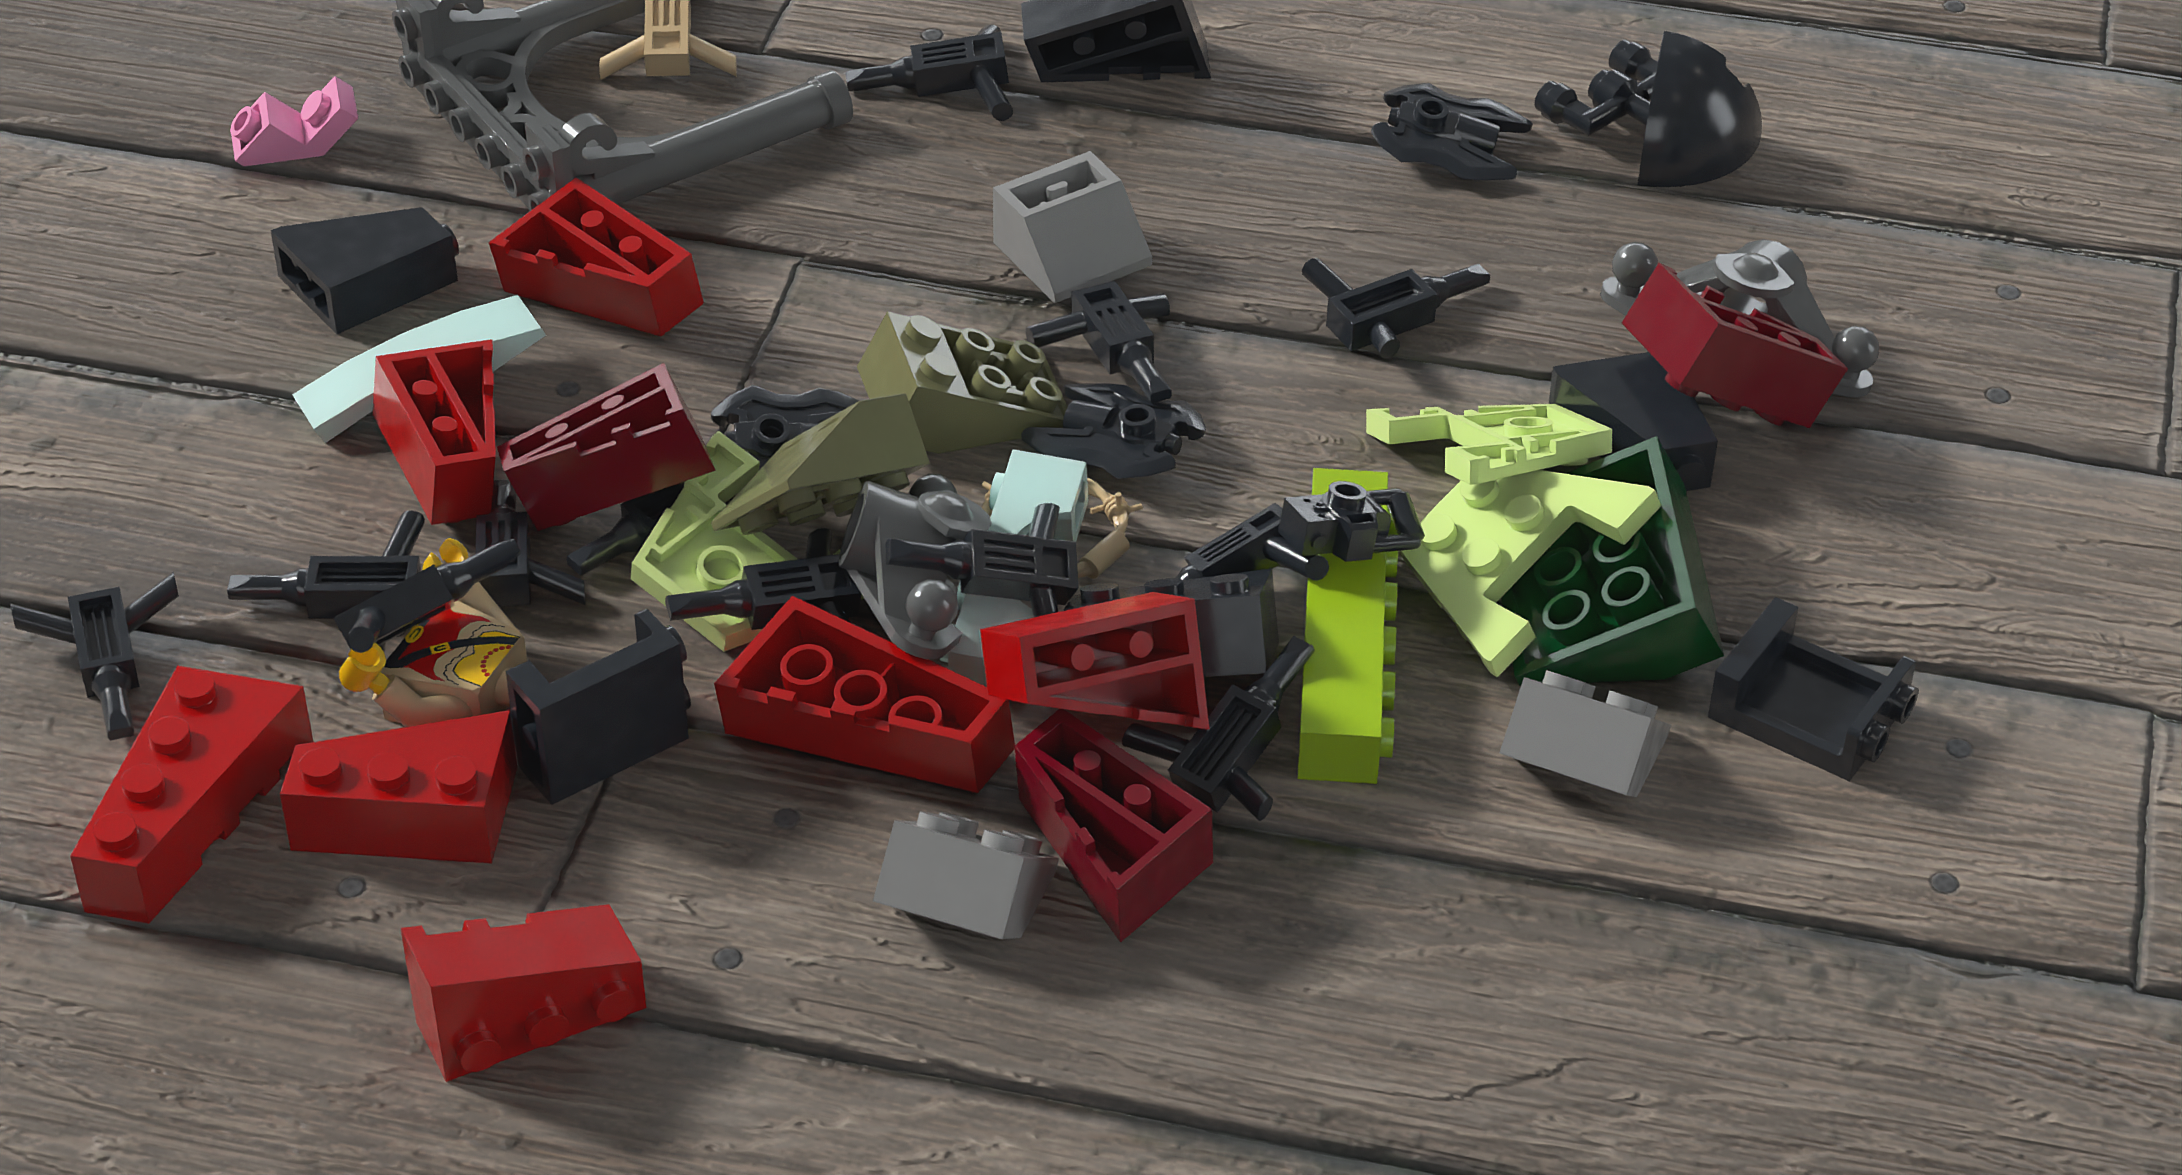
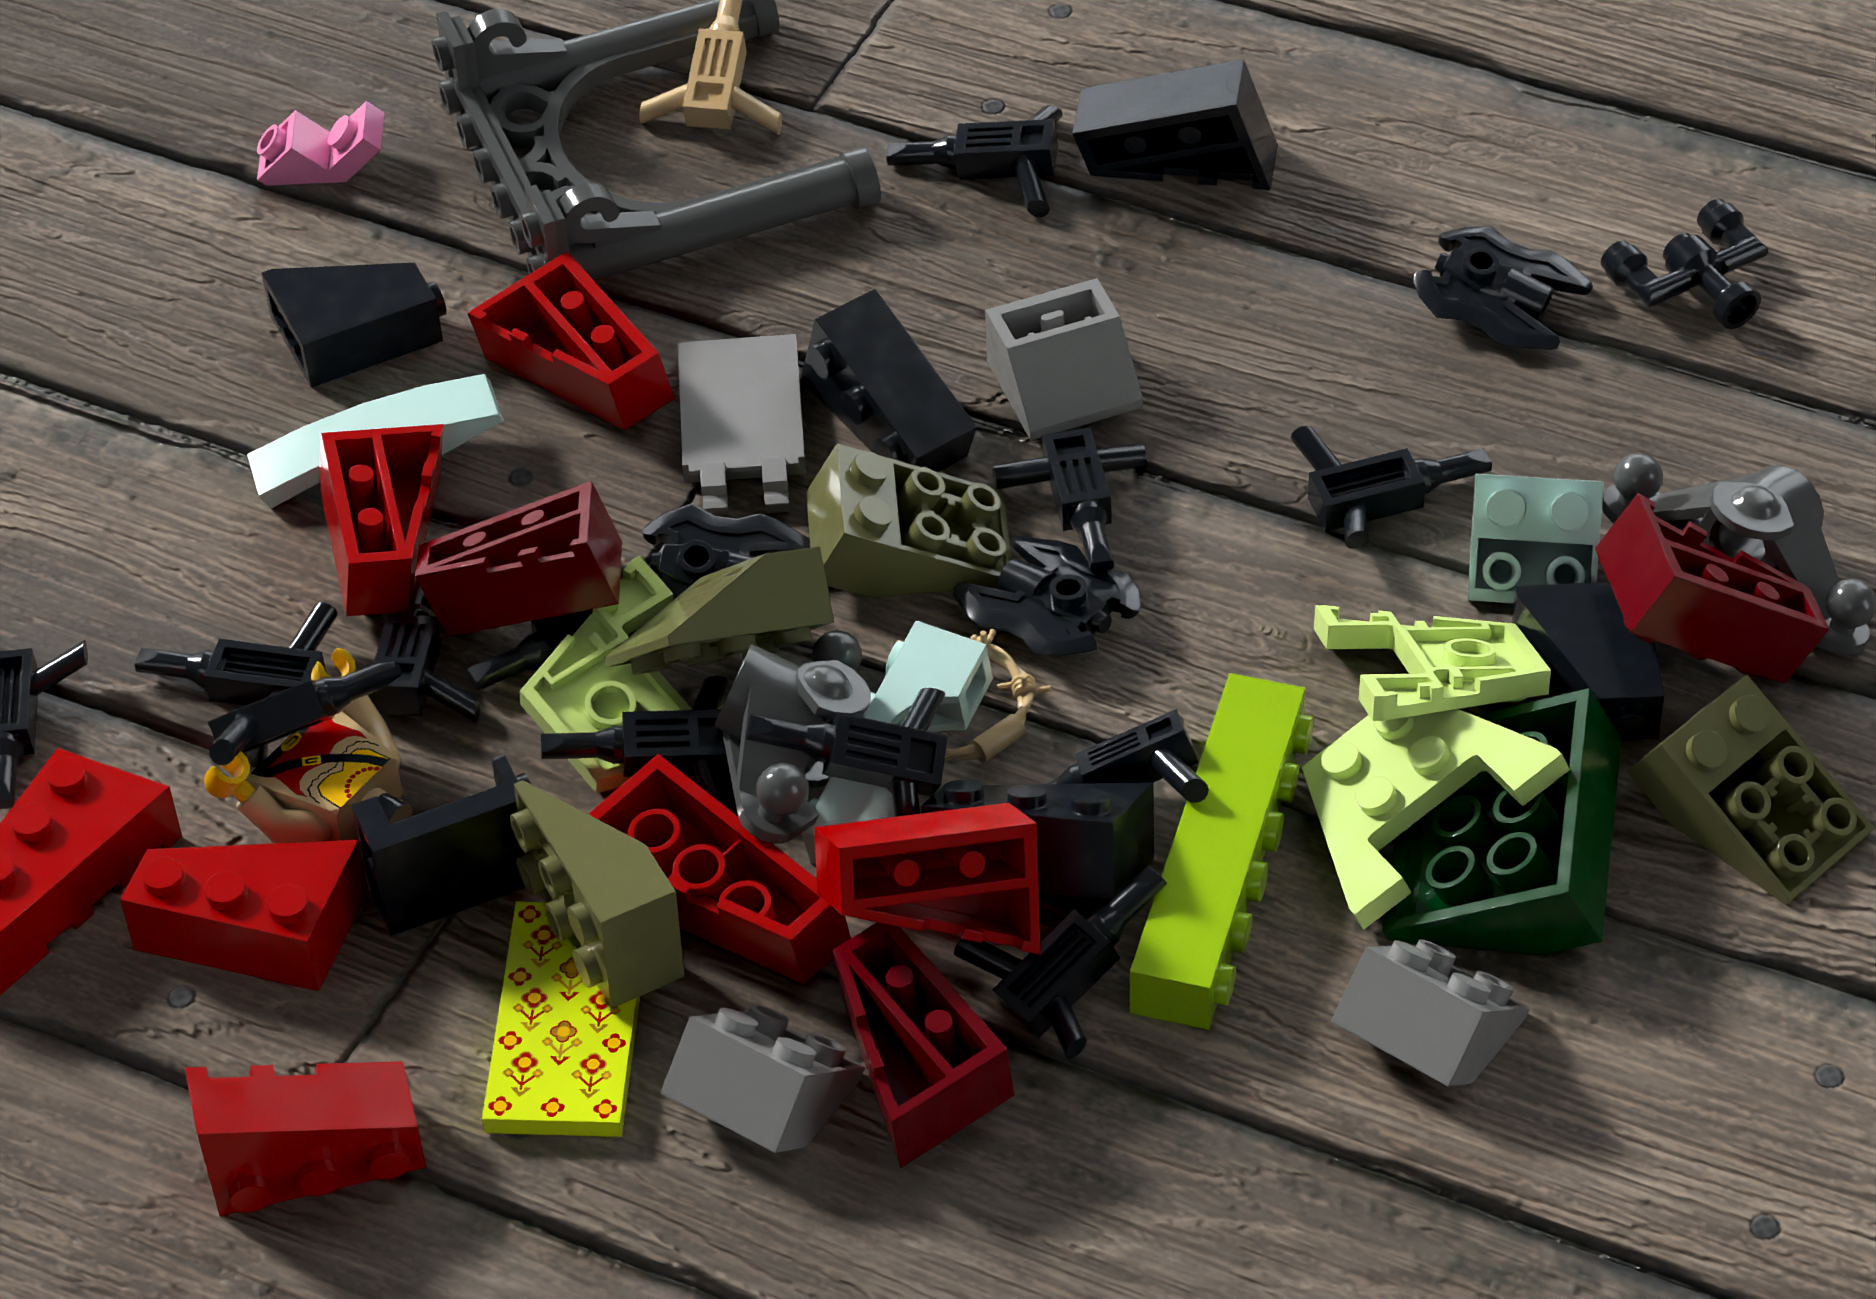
camera: 15 degrees right, 5 degrees up
black piece [1278,481,1425,562] -> none
black brick [1637,31,1762,187] -> none
black panel [1708,597,1919,782] -> none
none -> neon yellow tile [482,901,640,1137]
none -> olive slope [510,780,685,1008]
none -> light grey tile [678,334,806,517]
none -> black wedge [800,289,977,472]
none -> light aqua slope [1468,473,1604,603]
none -> olive slope [1627,674,1875,905]

